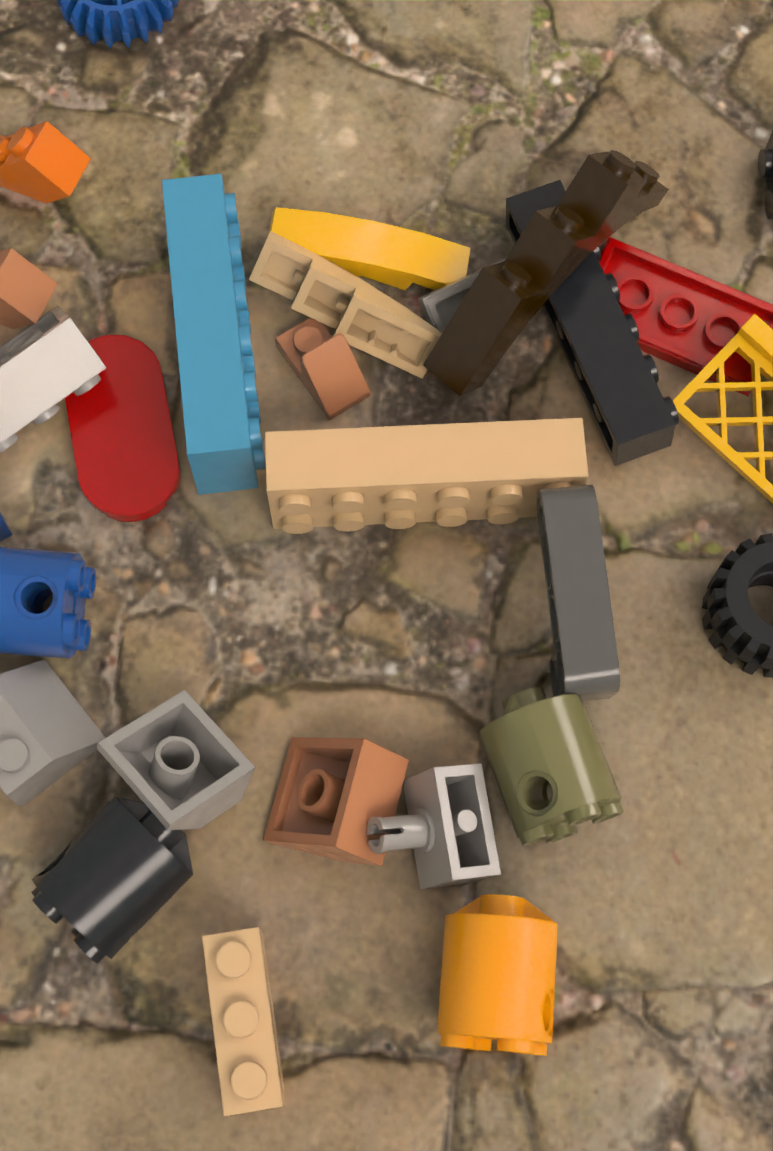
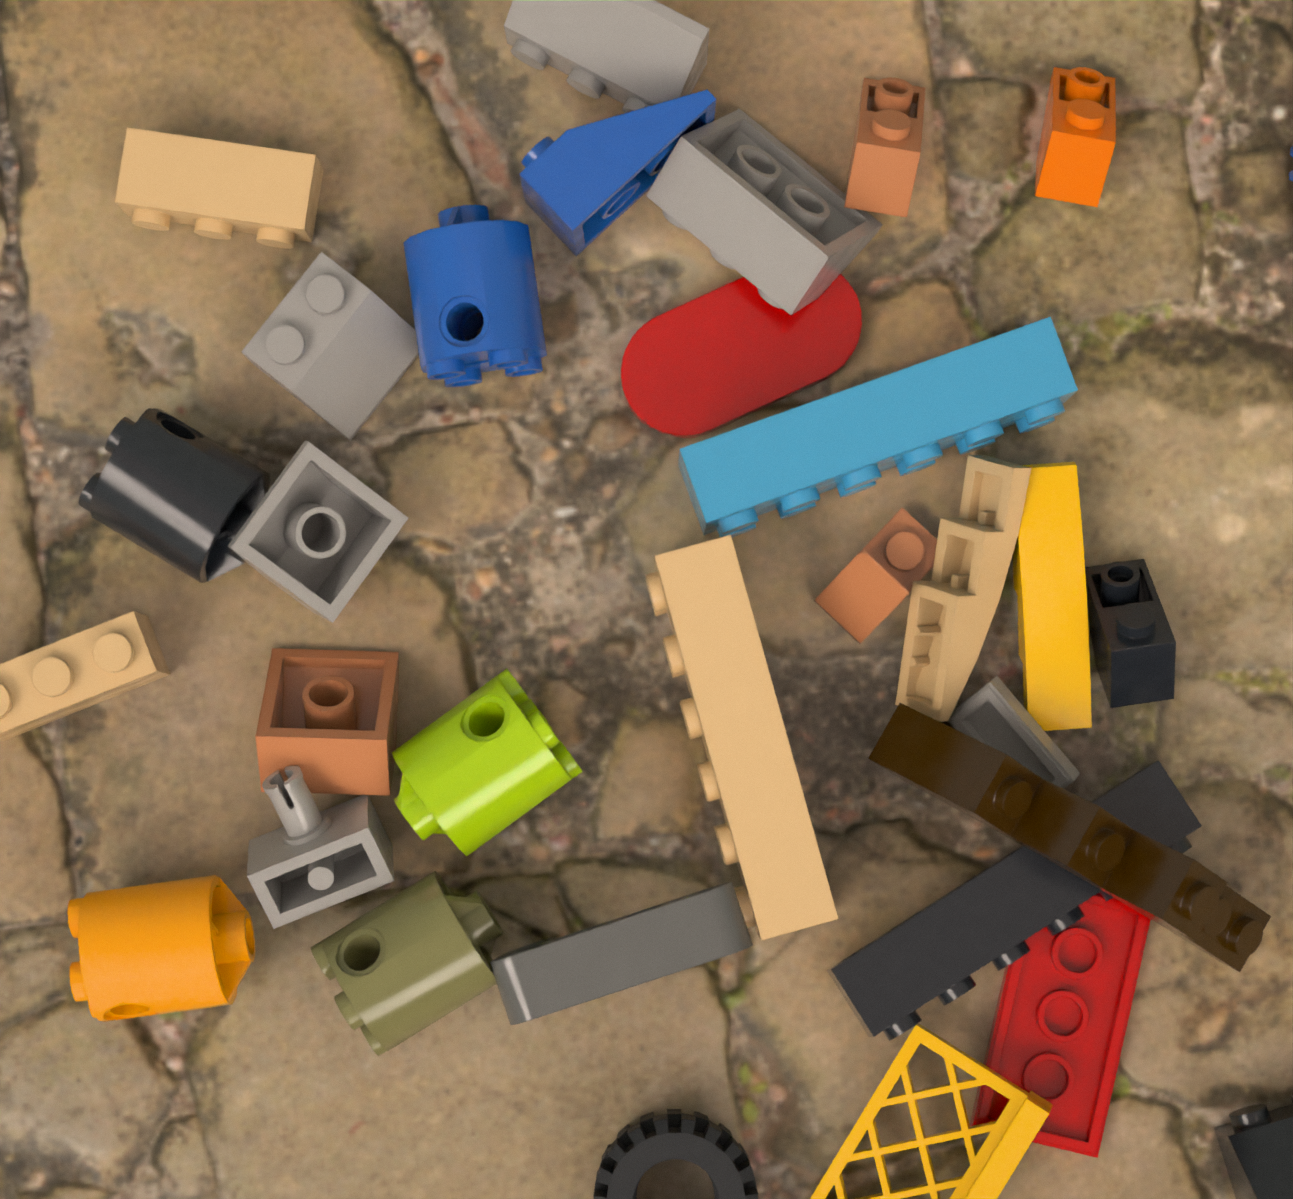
camera: 80 degrees right, 15 degrees up
none -> lime cylinder [392,668,583,856]
none -> black slope [1085,559,1176,708]

